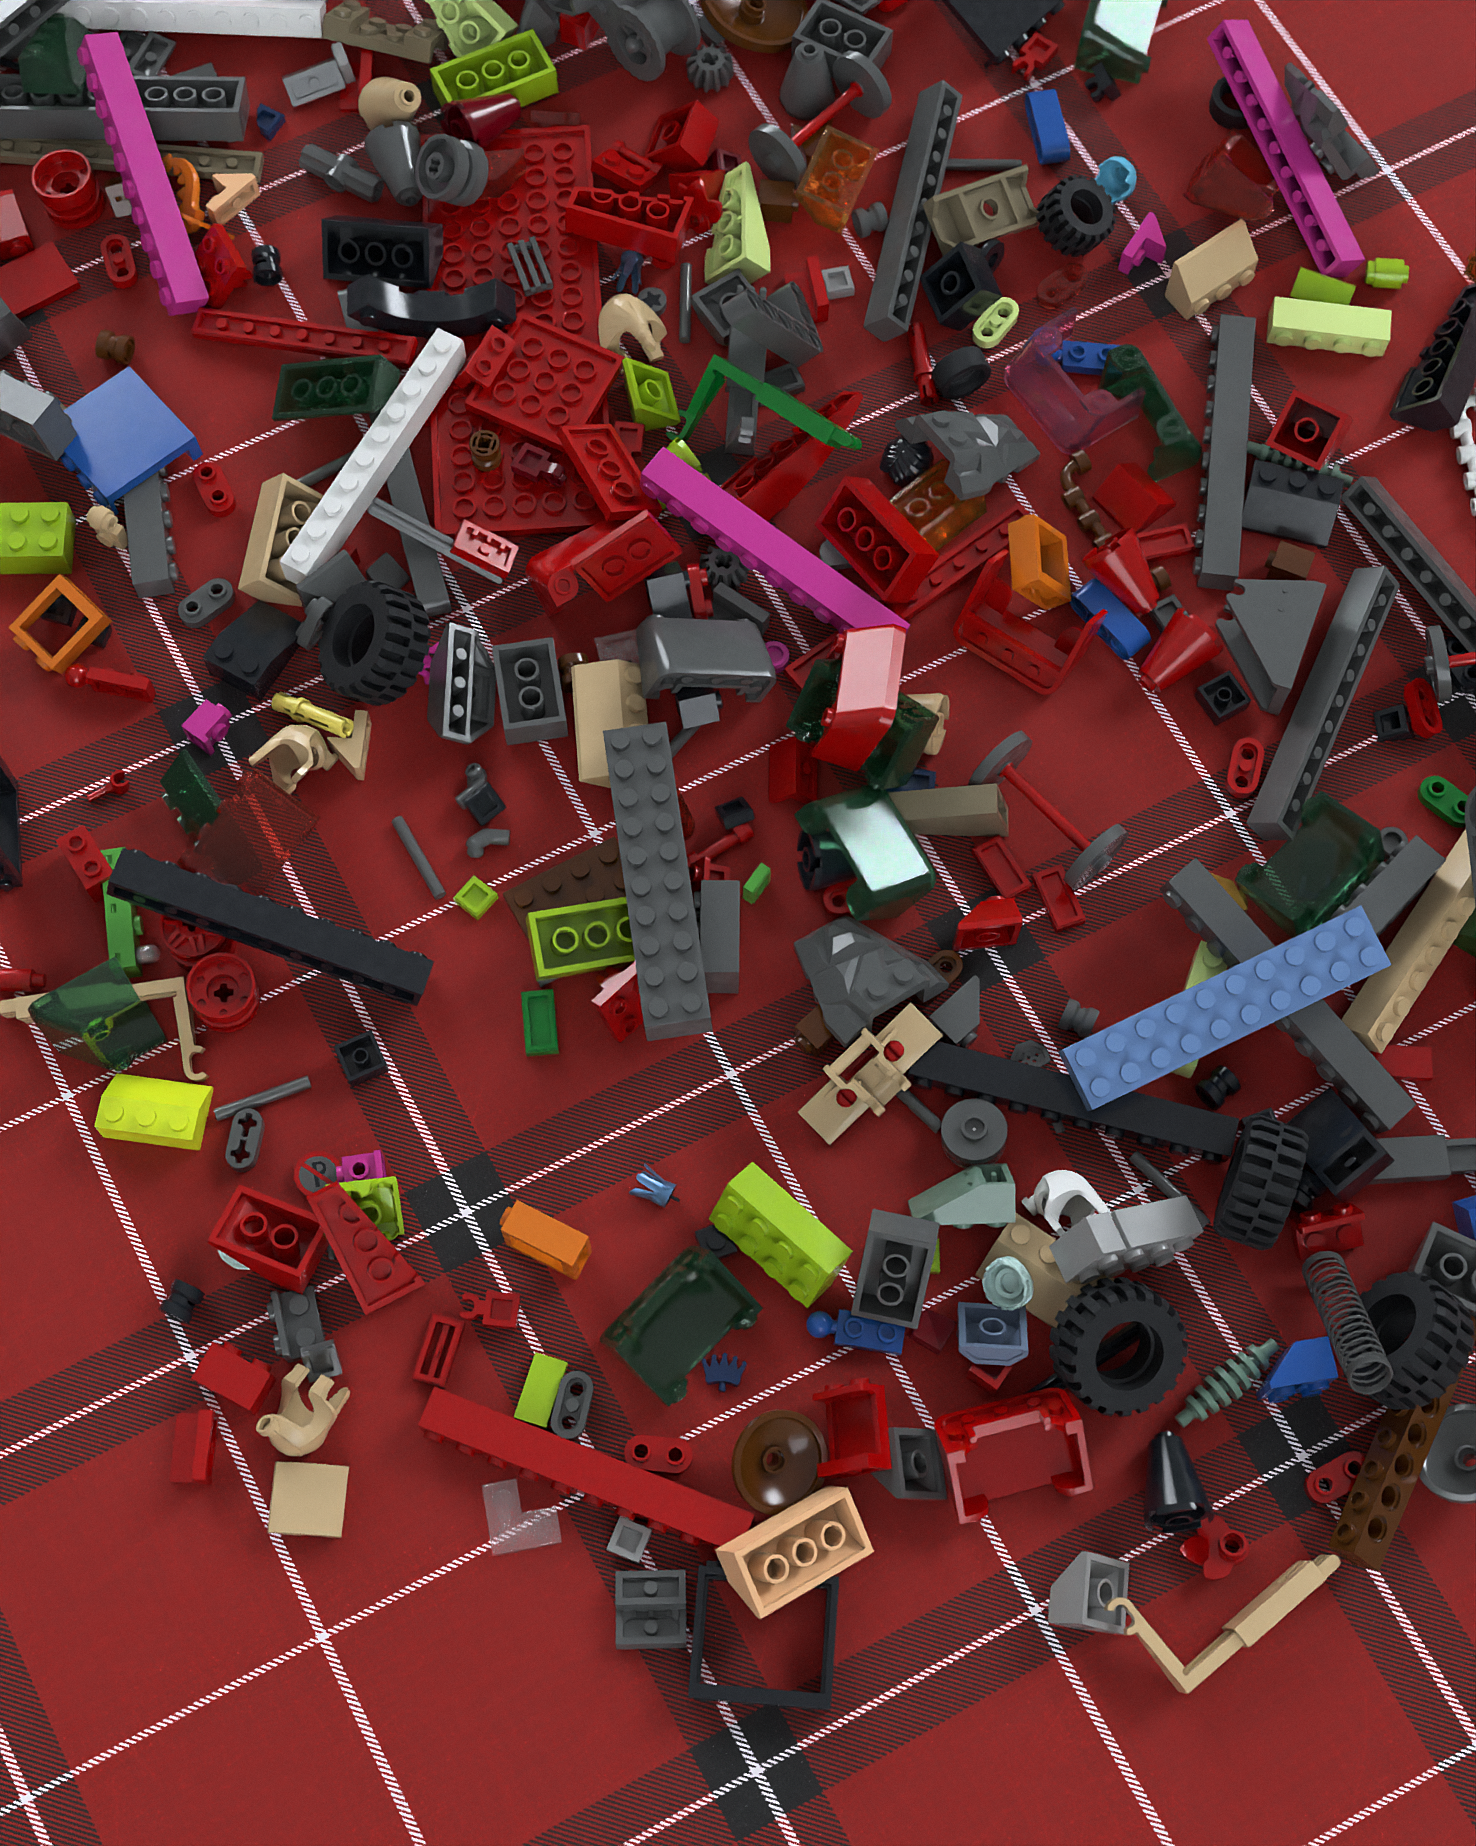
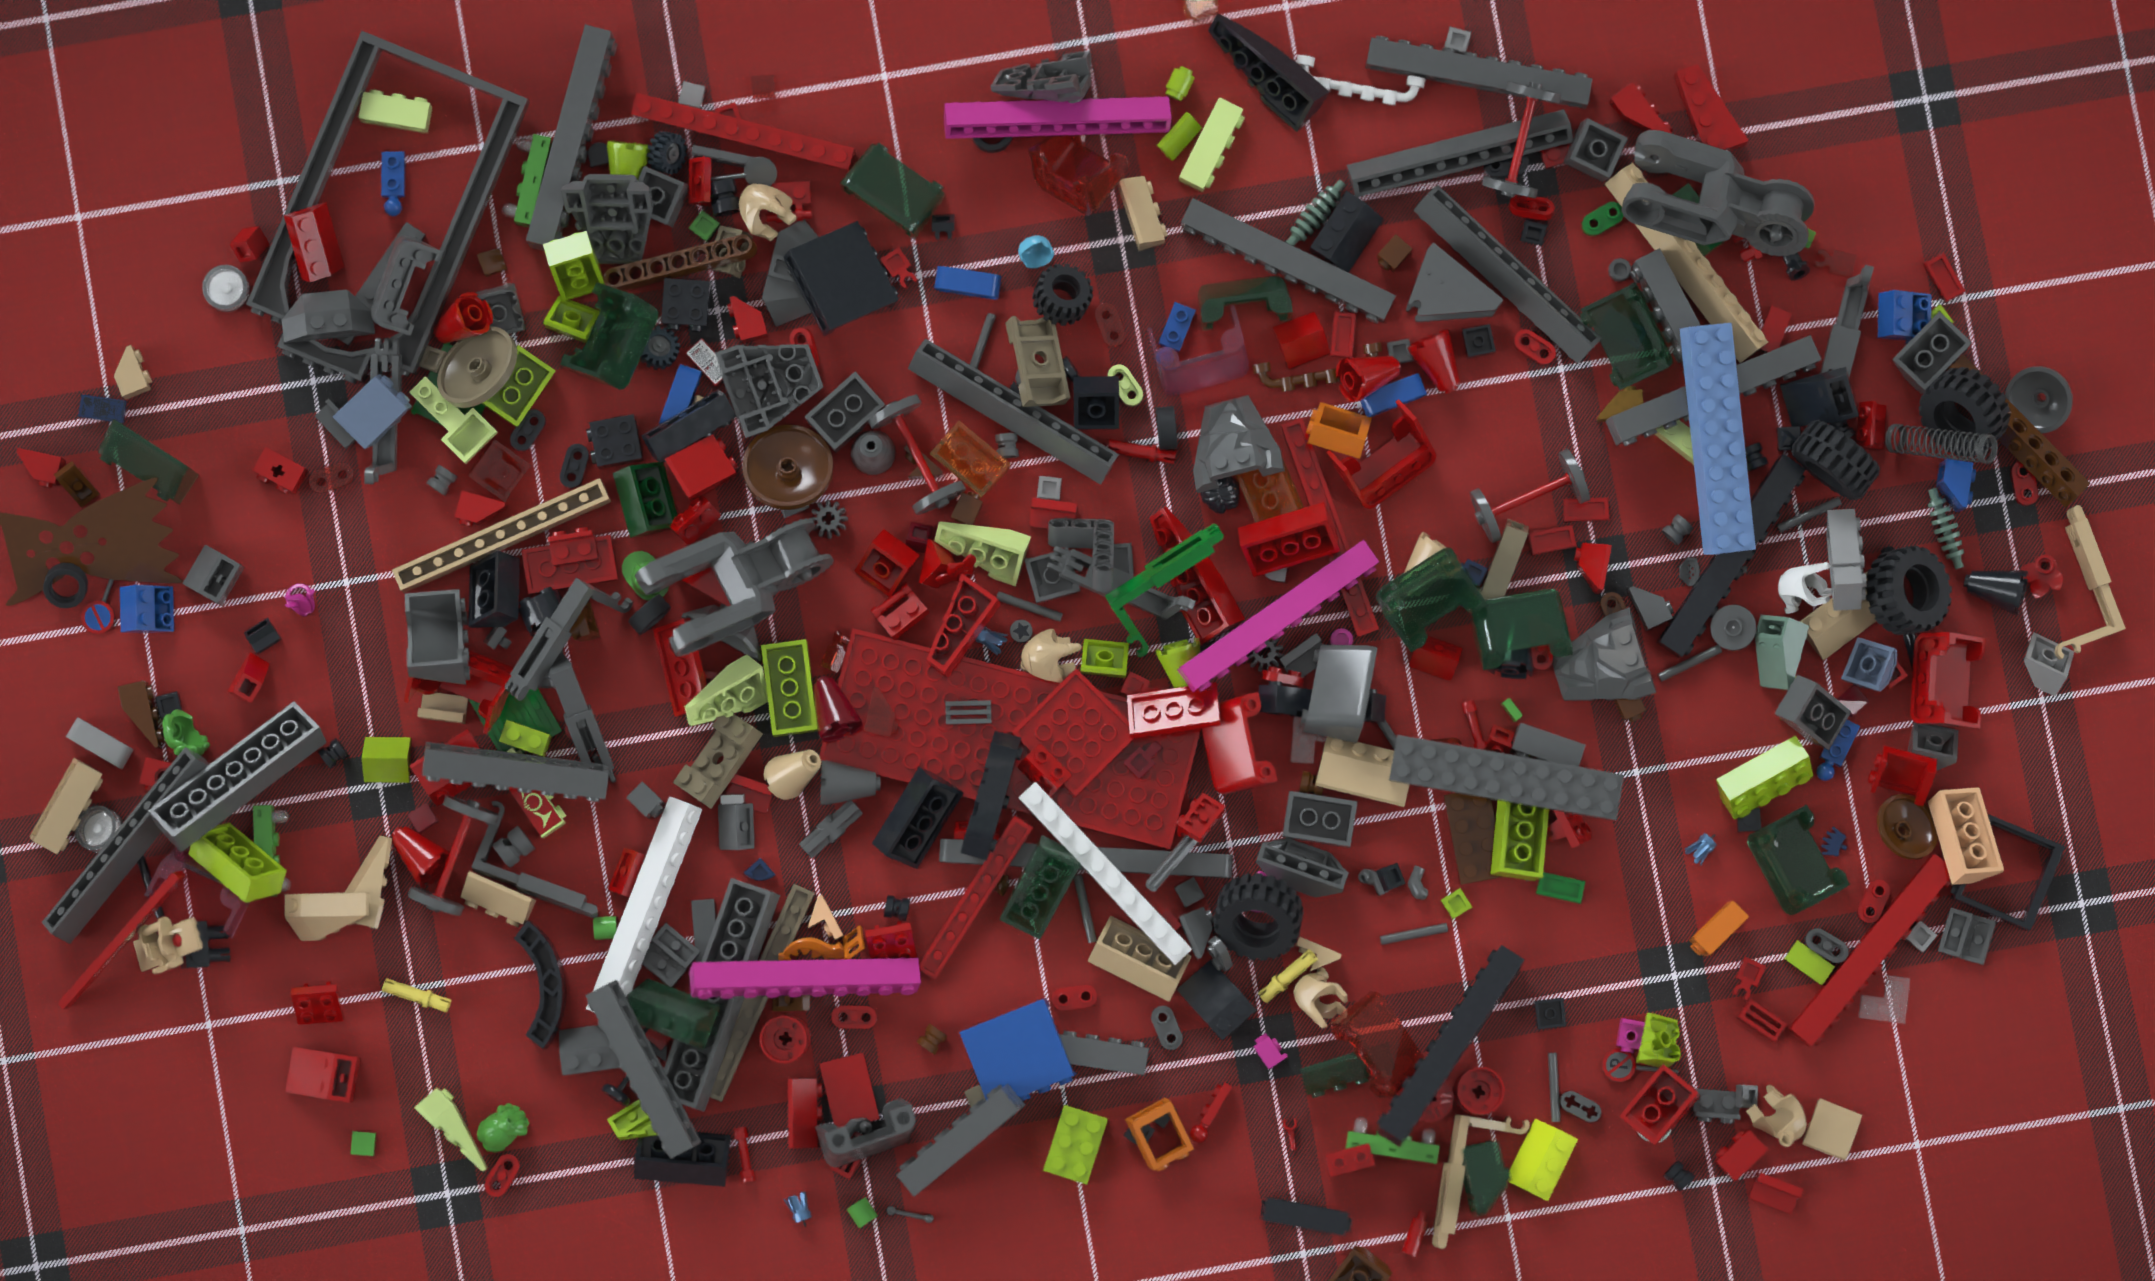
camera: 70 degrees left, 15 degrees up
tan plate [86,505,128,550] -> none
red wing [306,1181,426,1315] -> none
dark grey wheel [415,134,489,207] -> none
reddish brown wheel [469,430,502,471] -> none
red tile [570,509,683,603] -> none
black tile [714,796,755,830] -> none
tan piece [798,1002,943,1145] -> none
windscreen [811,624,906,772] -> none
light aqua hair [982,1256,1034,1311] -> none
dark pink slope [1118,212,1166,275] -> none
red slope [1265,389,1353,471] -> none

